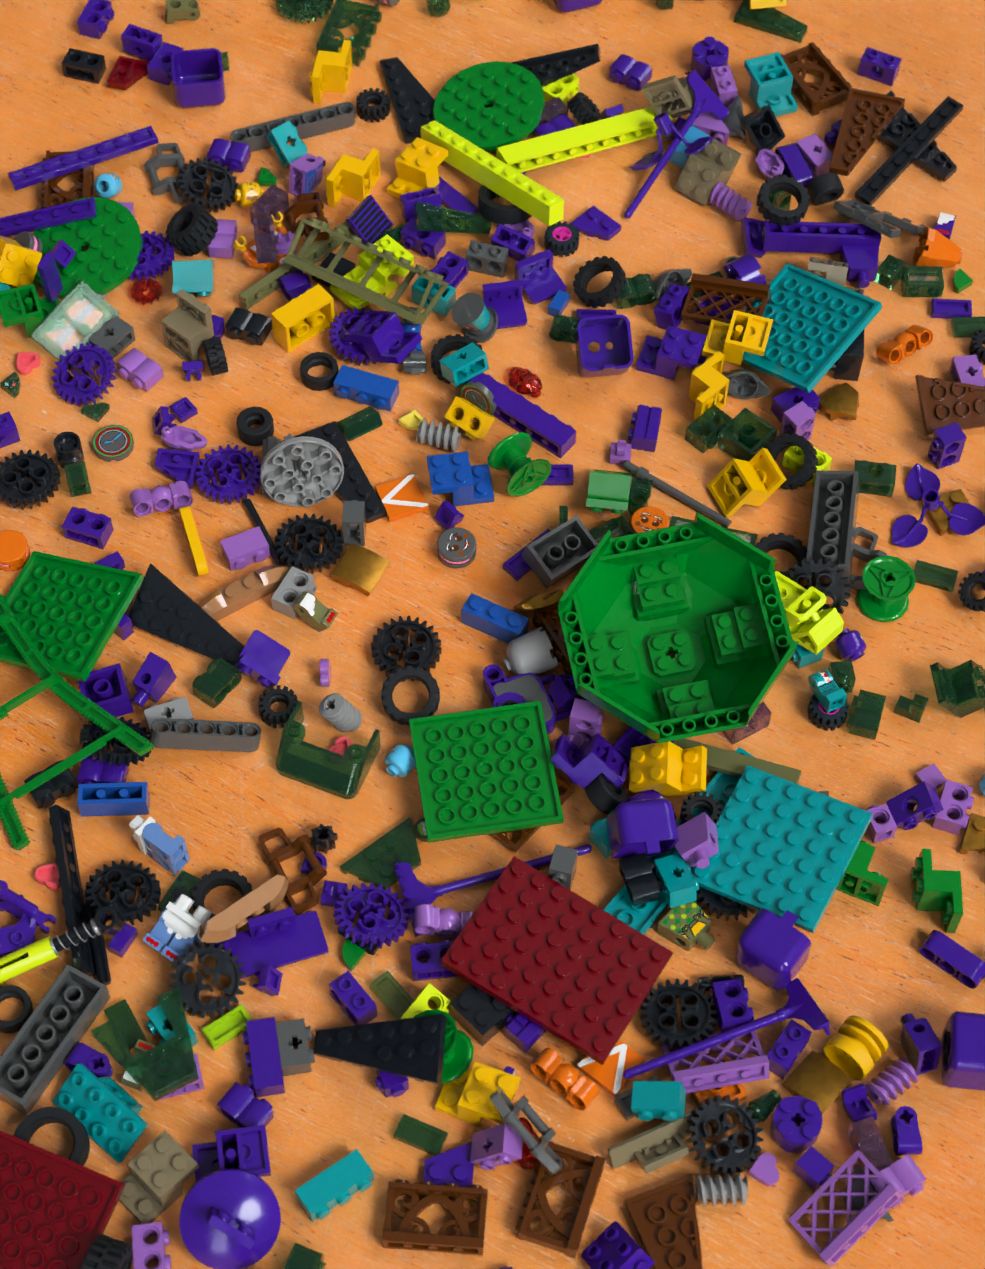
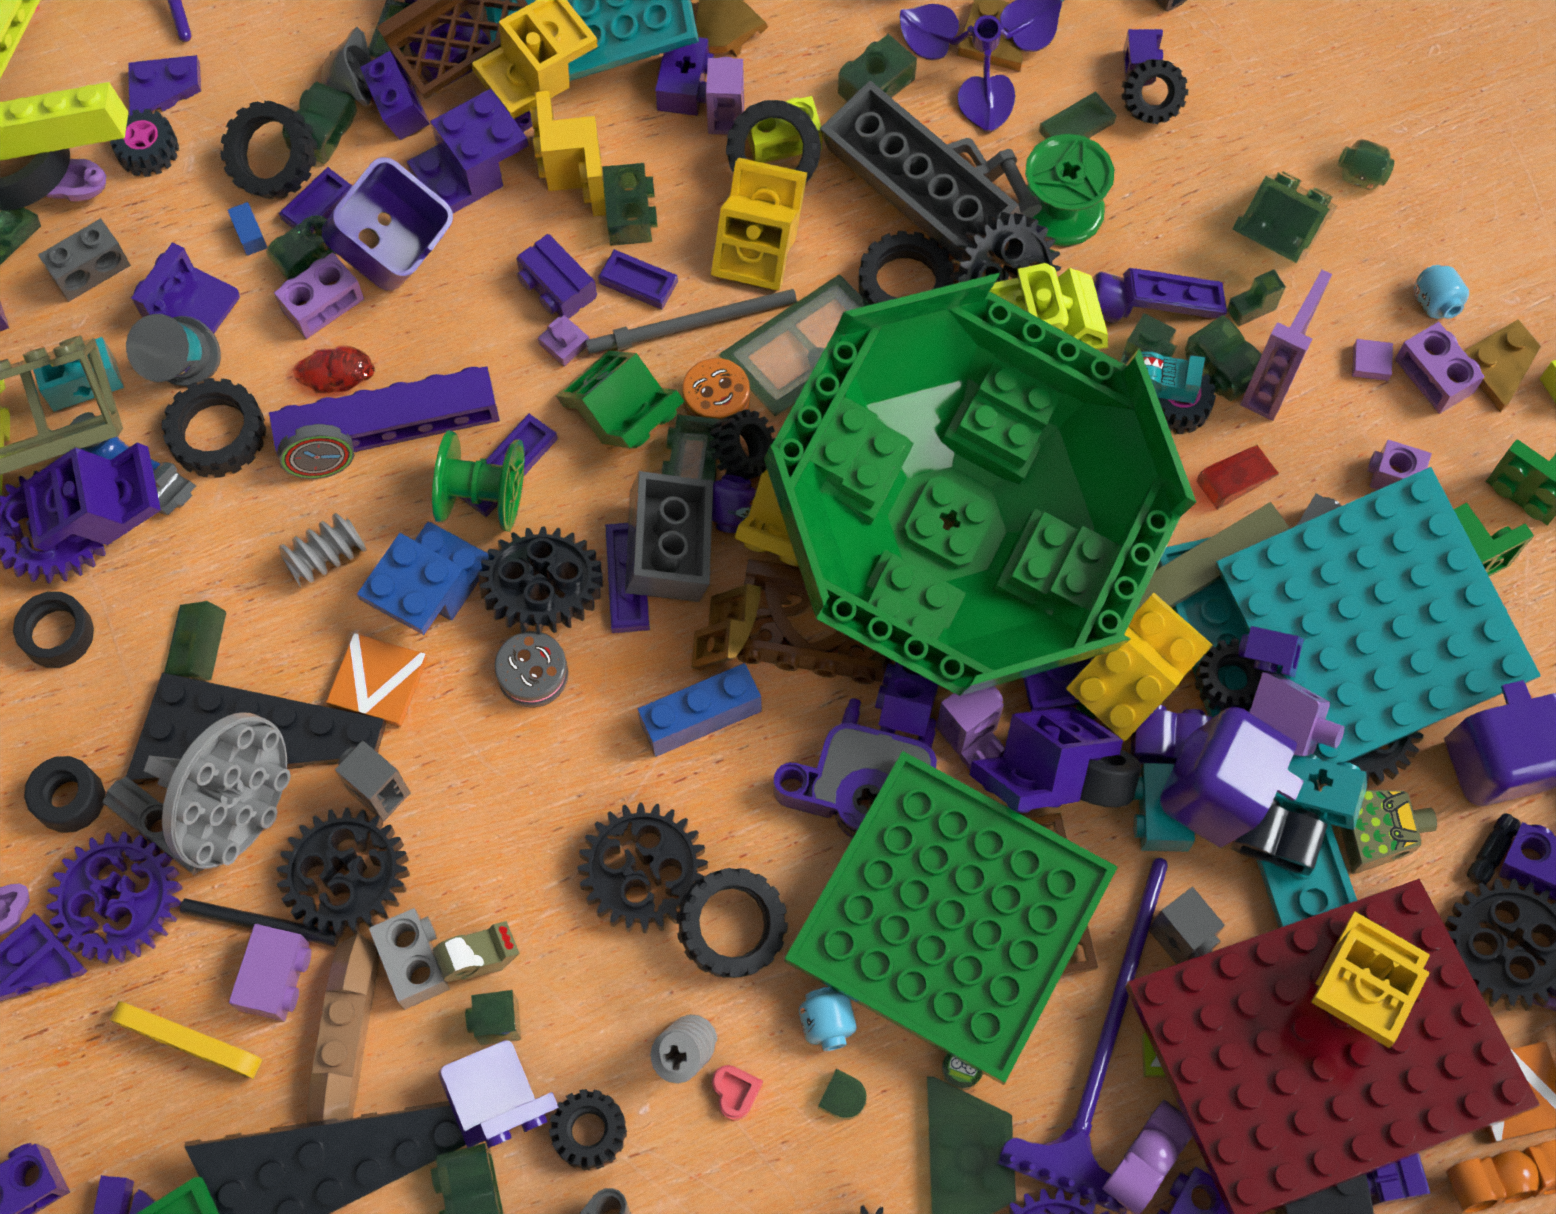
camera: 50 degrees left, 10 degrees up
medium lavender piece [129,481,193,516] -> none
clear green windscreen [275,701,381,799] -> none
medium lavender tile [319,659,331,687] -> none
pearl gold slope [330,543,390,596] -> none
blue brick [333,365,399,412] -> none
light yellow tile [399,410,423,430] -> none
dark purple brick [430,251,468,288] -> none
dark purple tile [434,501,464,530] -> none
teal brick [439,342,489,387] -> none
yellow brick [444,396,495,440] -> none
dark purple brick [491,224,535,261] -> none
light grey cylinder [503,627,558,676] -> none
dark purple bracket [515,249,566,304] -> none
clear green tile [559,506,568,526] -> none
clear green piece [628,477,653,515] -> none
clear green brick [717,408,777,461] -> none
dark grey hat [724,369,770,399] -> none
dark purple brick [886,781,944,830] -> none
none -> medium lavender brick [274,252,364,339]
none -> clear green brick [465,990,522,1045]
none -> black gear [478,526,603,634]
none -> dark purple tile [598,249,678,310]
none -> clear green tile [818,1069,867,1120]
none -> dark purple tile [1123,267,1227,319]
none -> clear red slope [1196,445,1279,510]
none -> dark purple brick [1239,626,1304,678]
none -> medium lavender fence [1240,270,1332,421]
none -> yellow bracket [1311,912,1430,1048]

